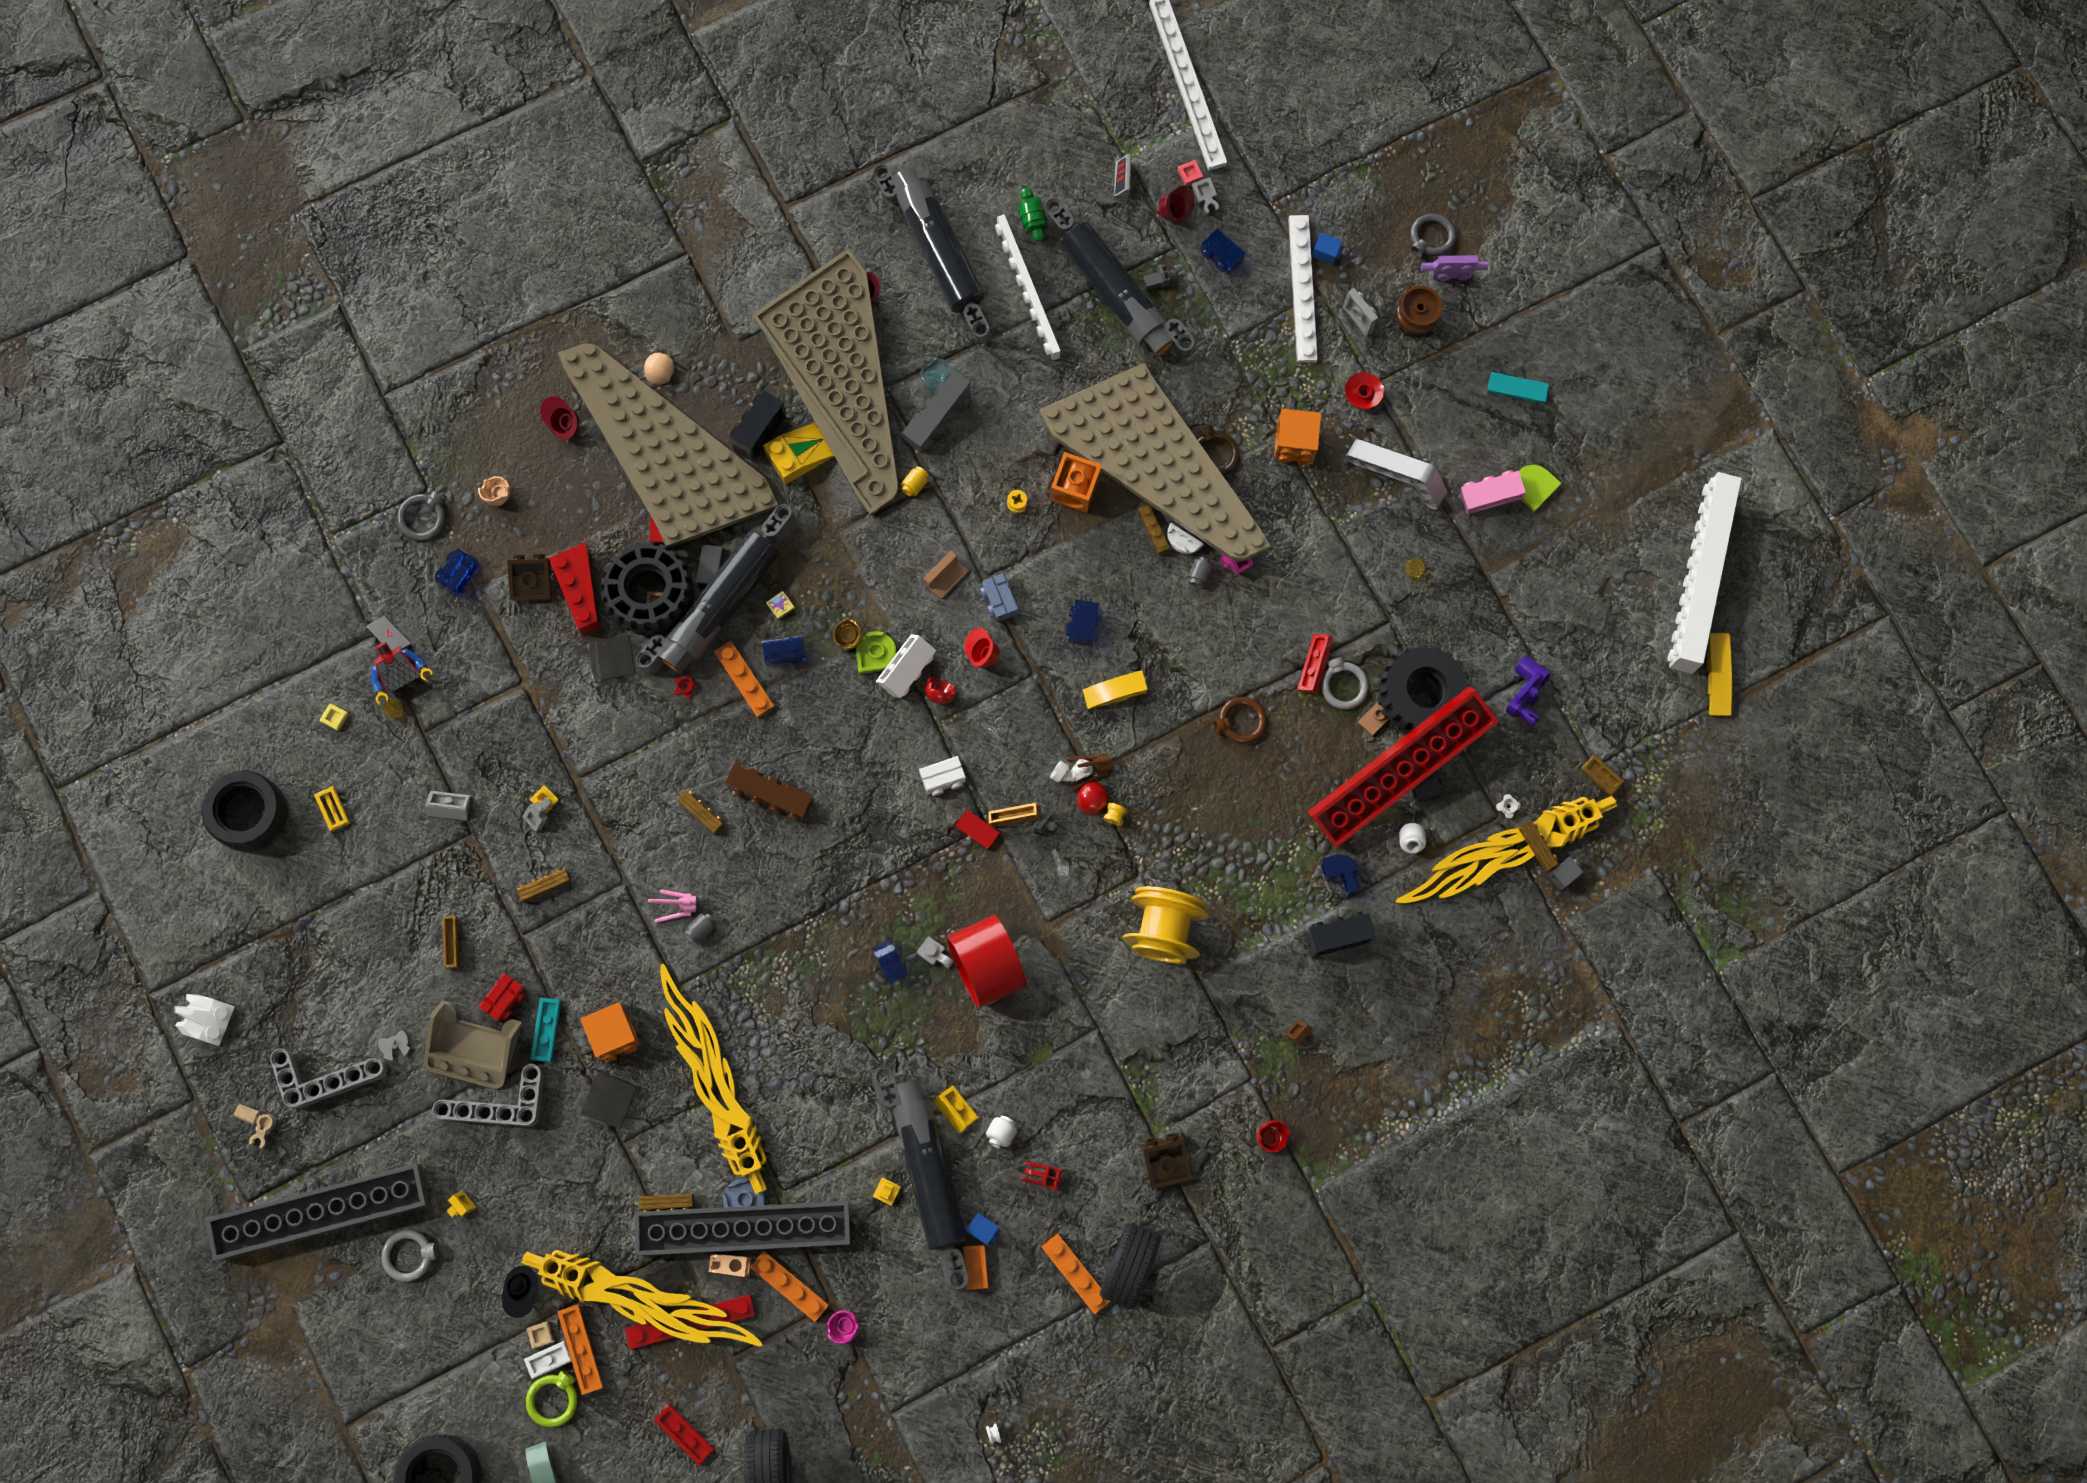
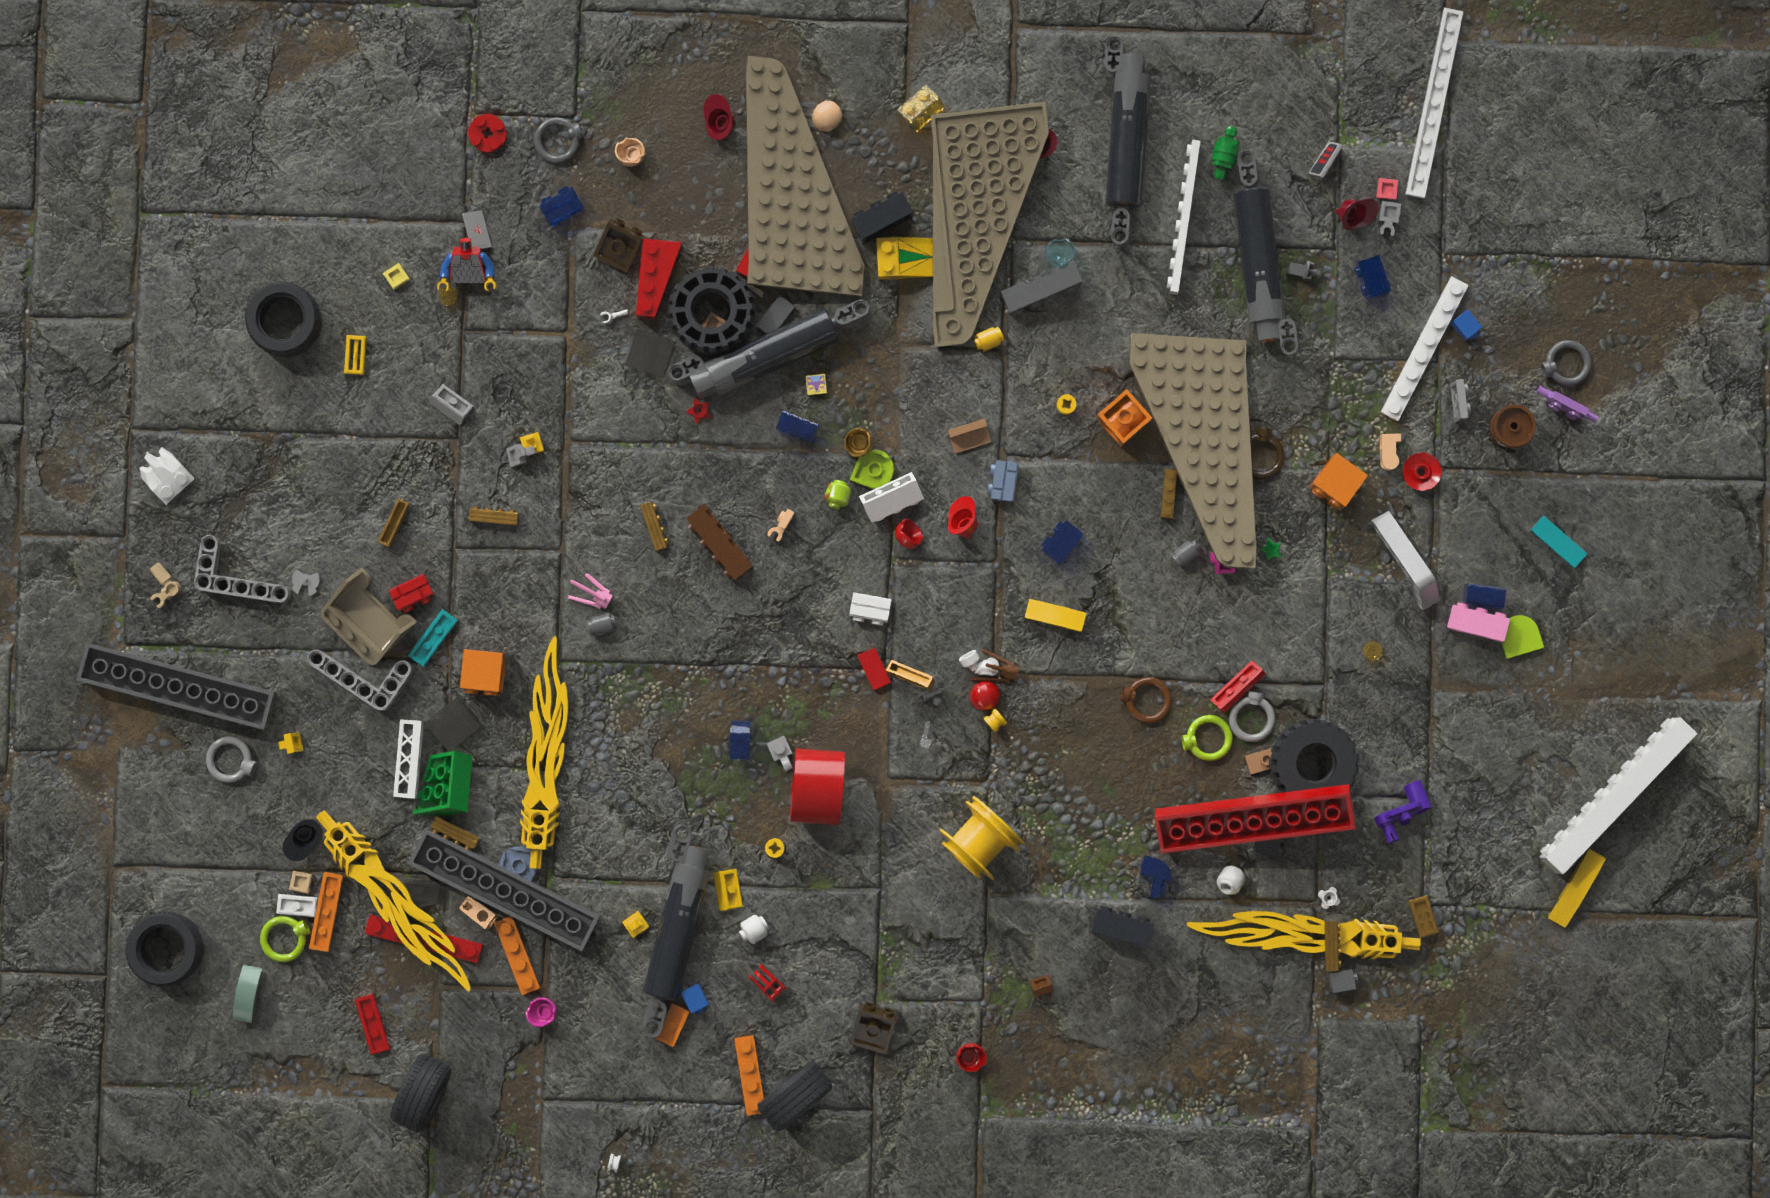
camera: 35 degrees right, 10 degrees up
orange plate [714,641,775,718] -> none
white plate [1167,523,1204,554] -> none
none -> white fence [393,719,424,799]
none -> green wedge [412,751,472,817]
none -> red plate [468,114,507,153]
none -> white hand [600,310,628,324]
none -> yellow wheel [765,838,785,858]
none -> light nougat plate [768,509,795,542]
none -> lime head [824,480,852,510]
none -> clear yellow bracket [897,85,945,132]
none -> lime piece [1181,715,1233,761]
none -> green piece [1260,538,1282,561]
none -> light nougat leg [1379,434,1401,471]
none -> clear blue brick [1462,583,1506,609]

